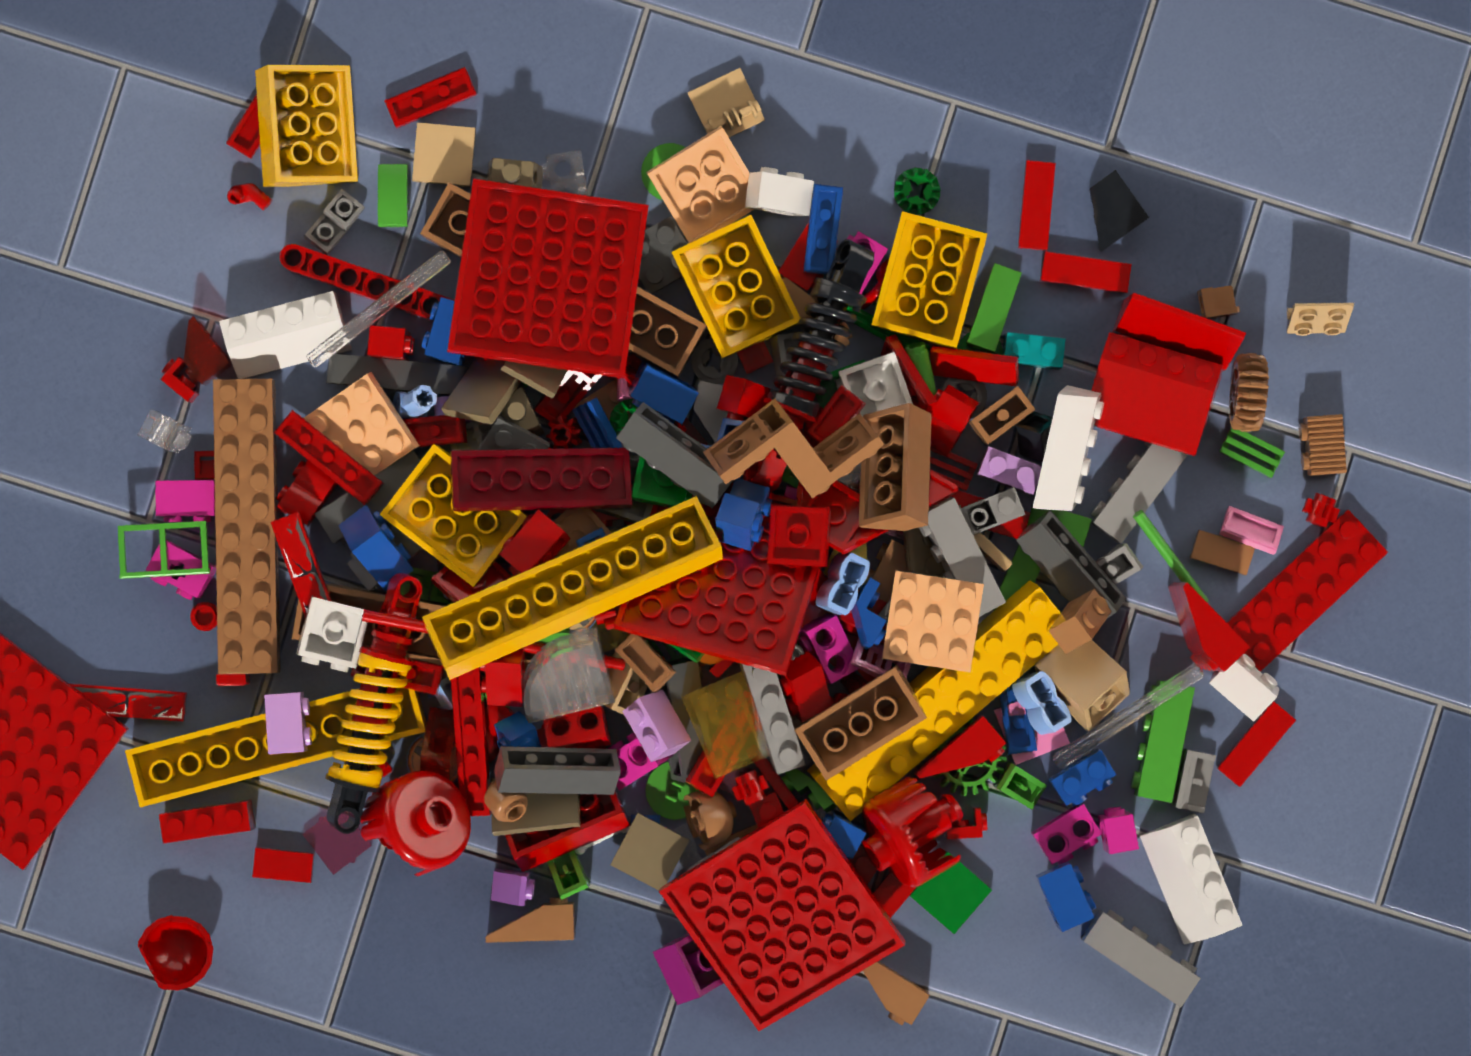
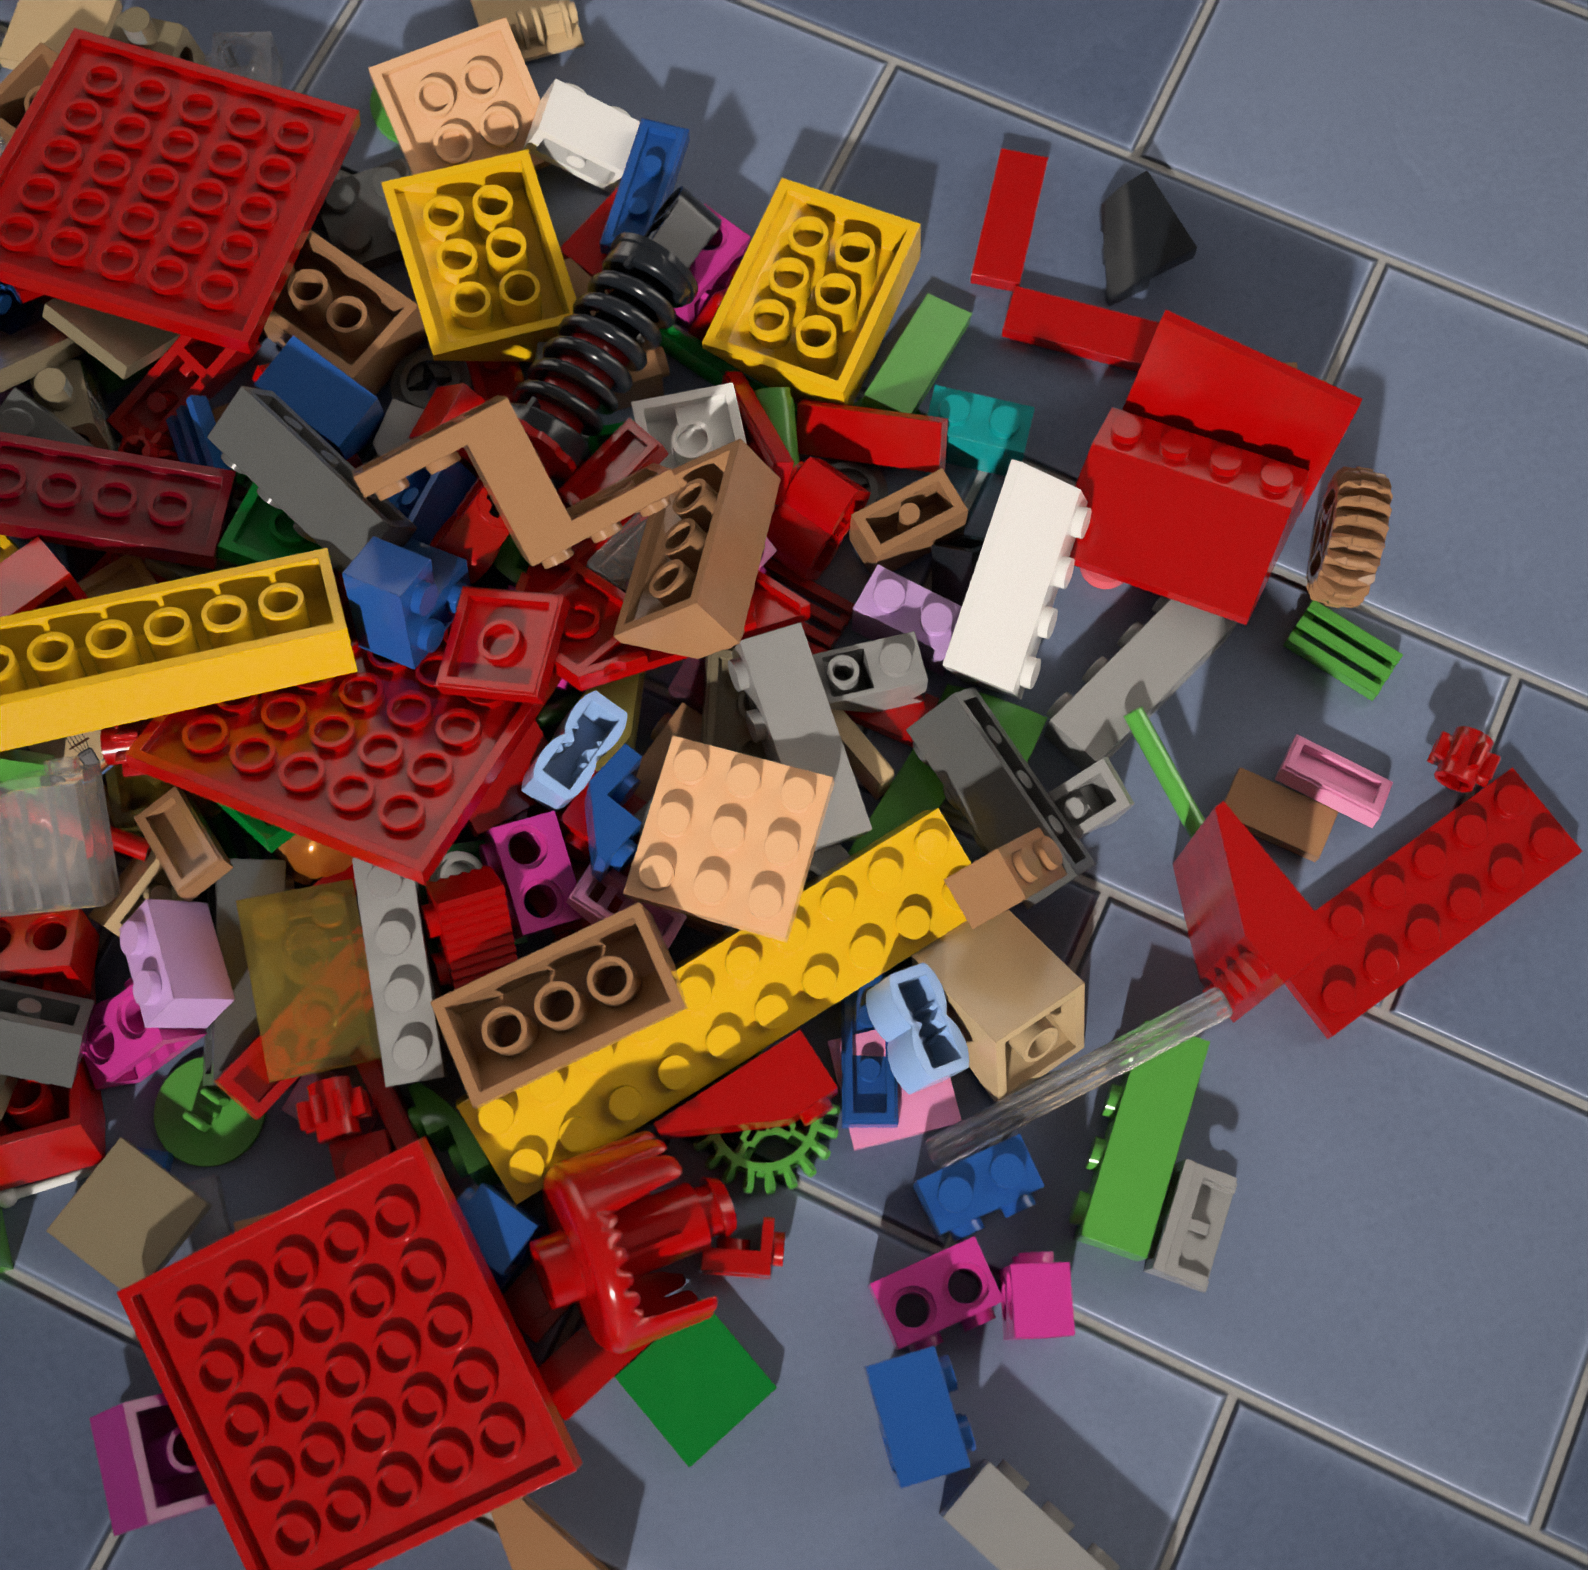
camera: 10 degrees right, 15 degrees down
medium nougat cylinder [683,791,737,850] -> none
green gear [894,167,941,215] -> none
bright green slope [993,761,1047,810] -> none
white slope [1139,814,1242,945] -> none
white brick [1209,654,1279,721] -> none
red tile [1217,701,1296,787] -> none
tan hinge [1287,303,1354,336] -> none
medium nougat brick [1299,414,1347,476] -> none

